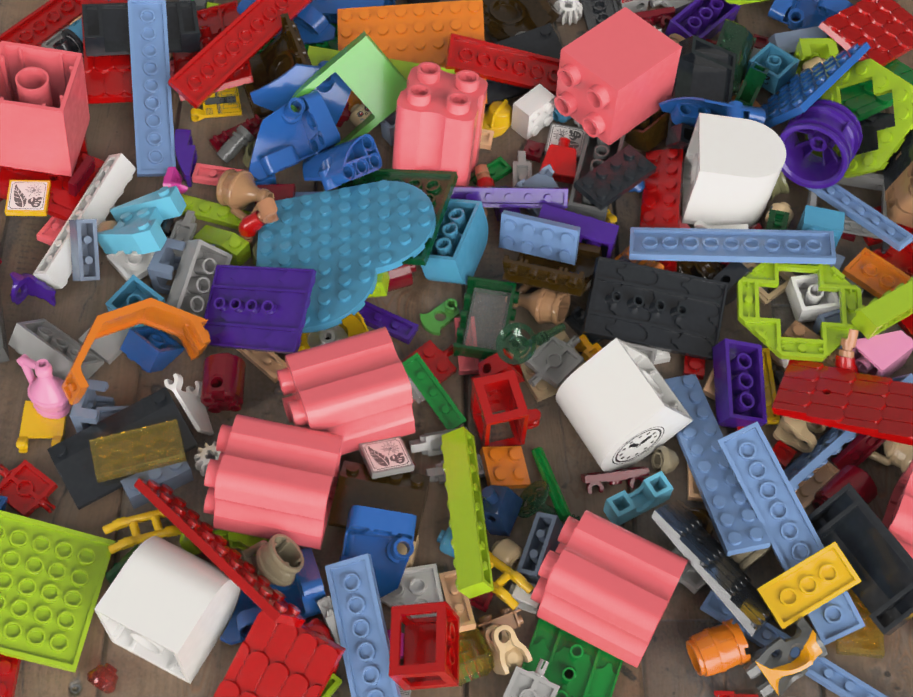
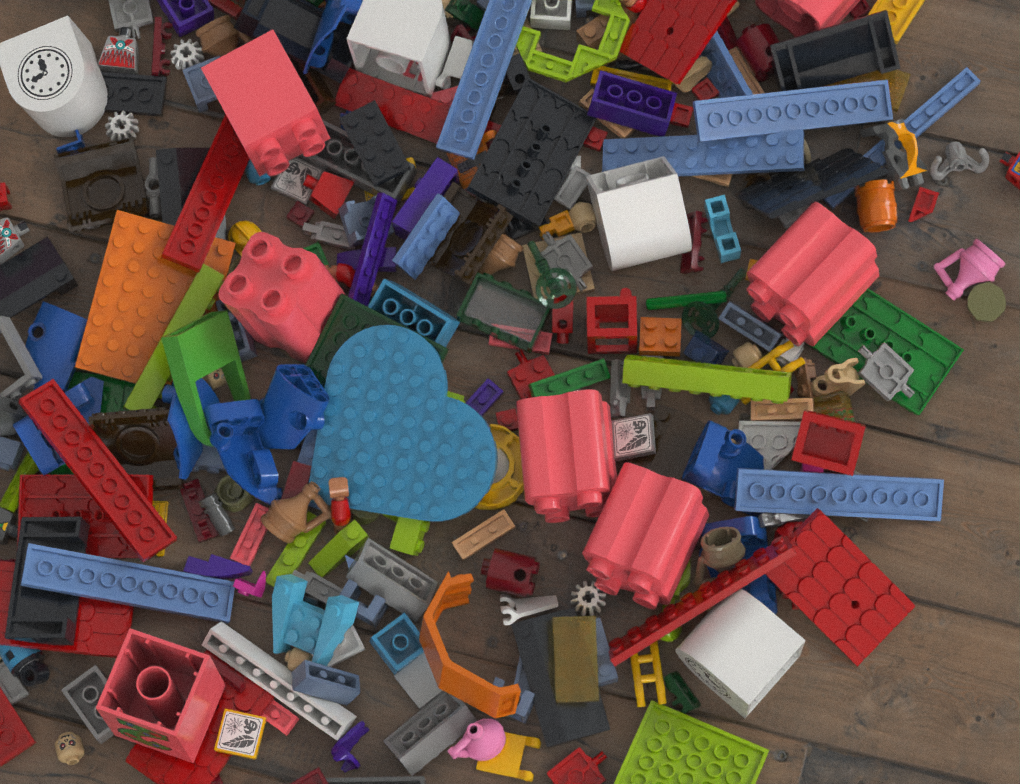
camera: 65 degrees left, 15 degrees up
clear red cone [87,663,119,694] -> none
blue slope [120,326,185,373] -> none
dark purple piece [204,265,316,354] -> none
bright green piece [420,298,460,336] -> none
white brick [511,84,556,140] -> none
dark tan cone [651,446,679,475] -> none
yellow plate [756,542,861,630] -> none

